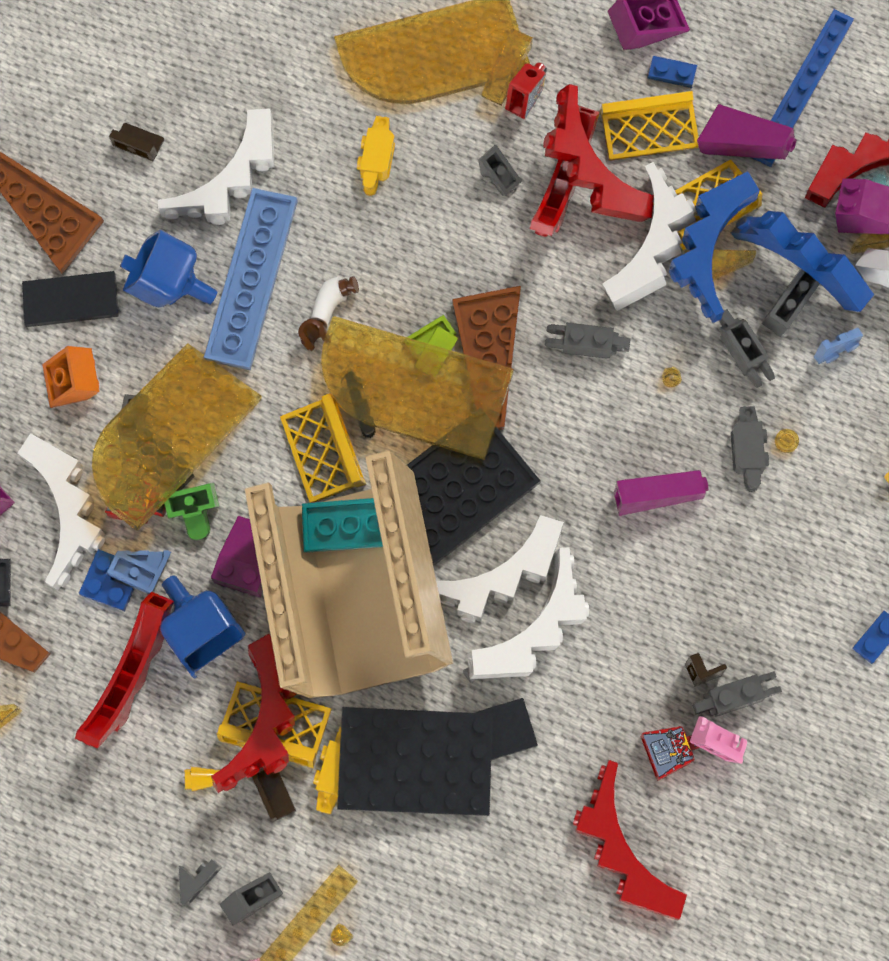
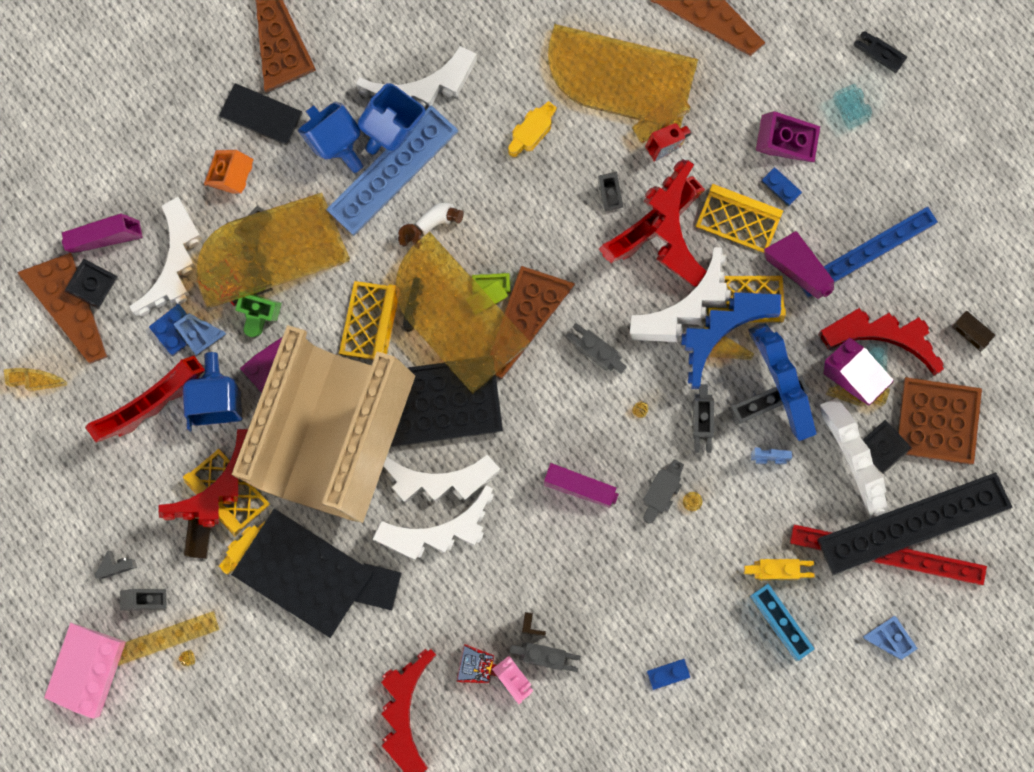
camera: 30 degrees right, 5 degrees up
dark brown panel [109,123,164,162] -> none
yellow cone [184,766,219,792] -> none
teal tile [302,498,383,553] -> none
none -> blue piece [358,83,425,155]

